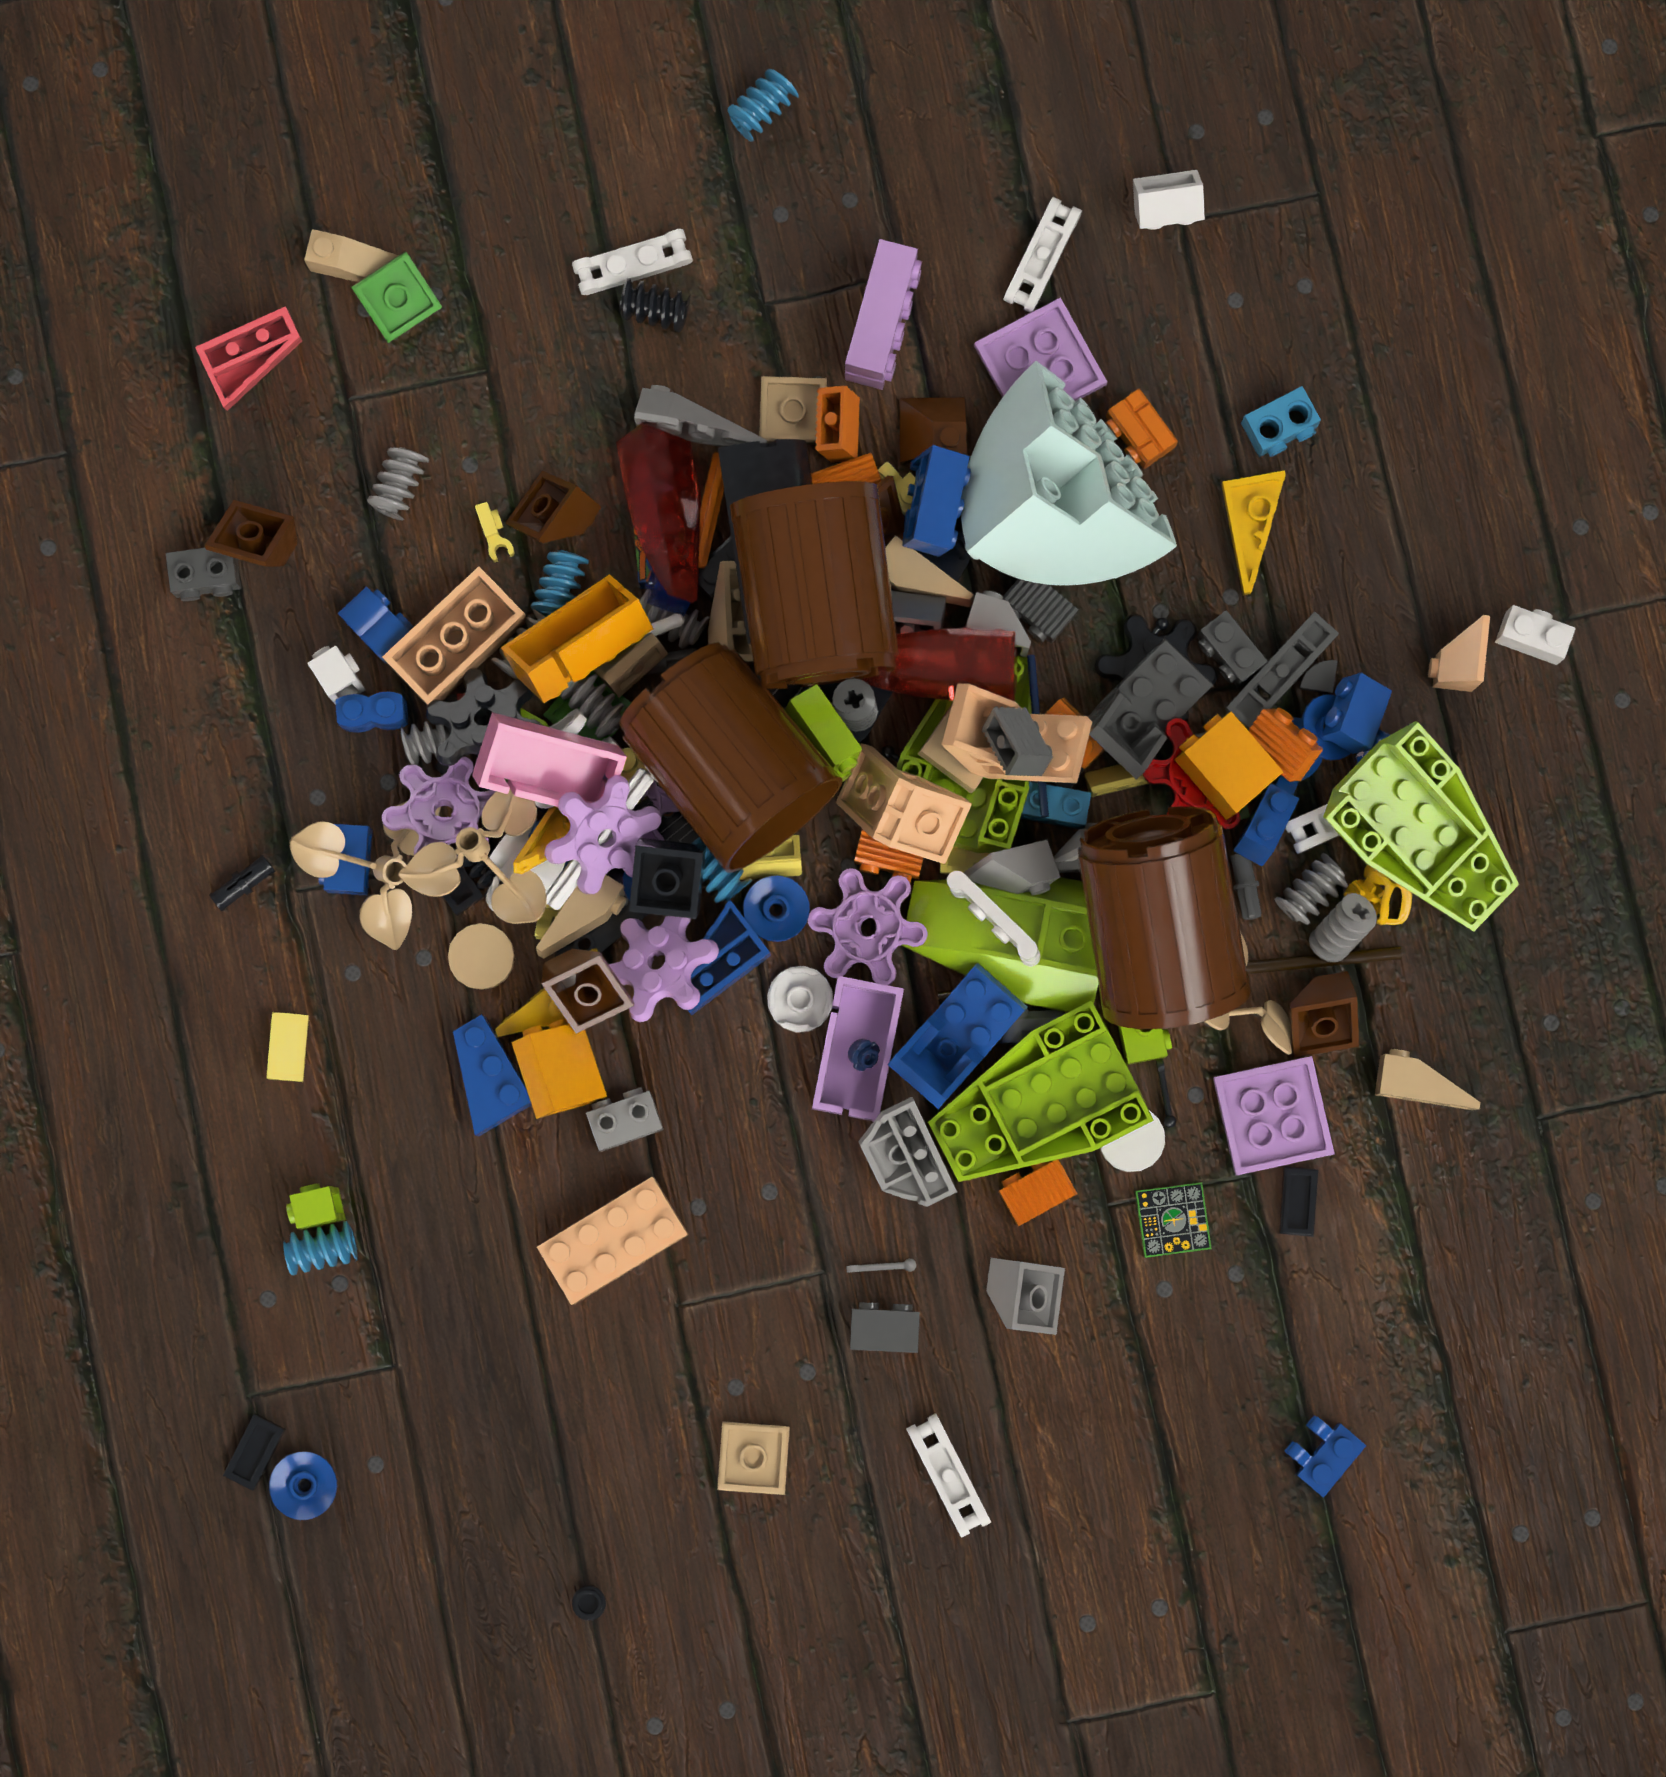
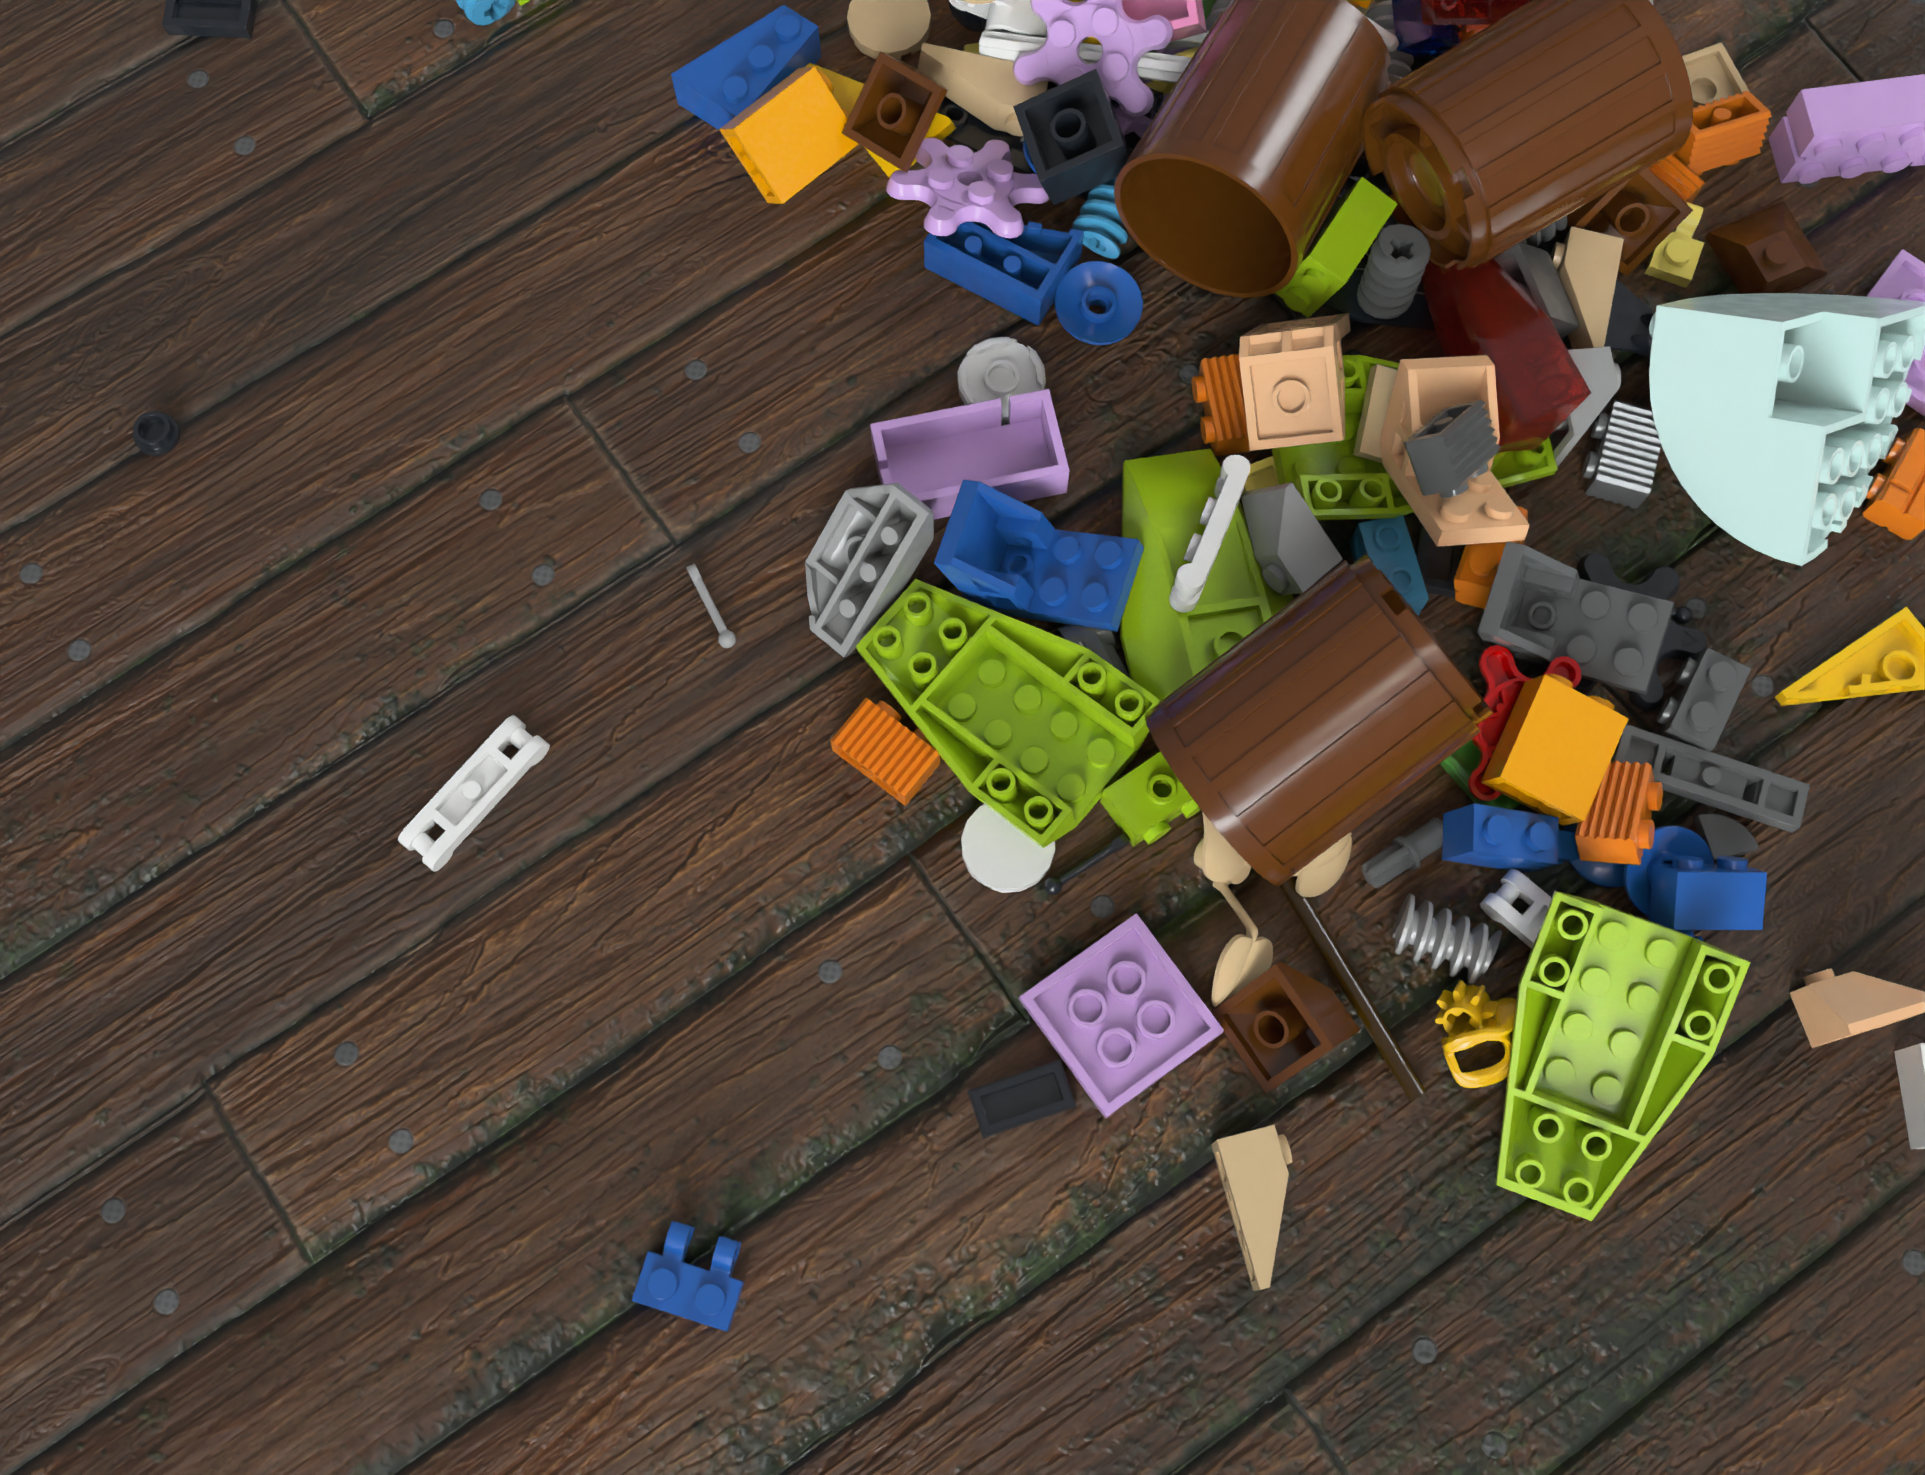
camera: 65 degrees right, 10 degrees down
blue dish [269,1451,337,1520] -> none
light nougat brick [537,1176,689,1305] -> none
light grey brick [586,1087,664,1152] -> none
tan tile [717,1421,790,1495] -> none
light yellow slope [739,835,802,880] -> none
lavender plate [808,868,928,985] -> none
dark blue plate [848,1039,880,1071] -> none
dark grey brick [850,1302,920,1353] -> none
blue wedge [902,445,971,557] -> none
light grey slope [986,1258,1065,1335] -> none
dark blue axle [1027,655,1049,818] -> none
light yellow slope [1084,764,1149,797] -> none
tile [1135,1182,1212,1258] -> none
light grey piece [1309,893,1377,962] -> none

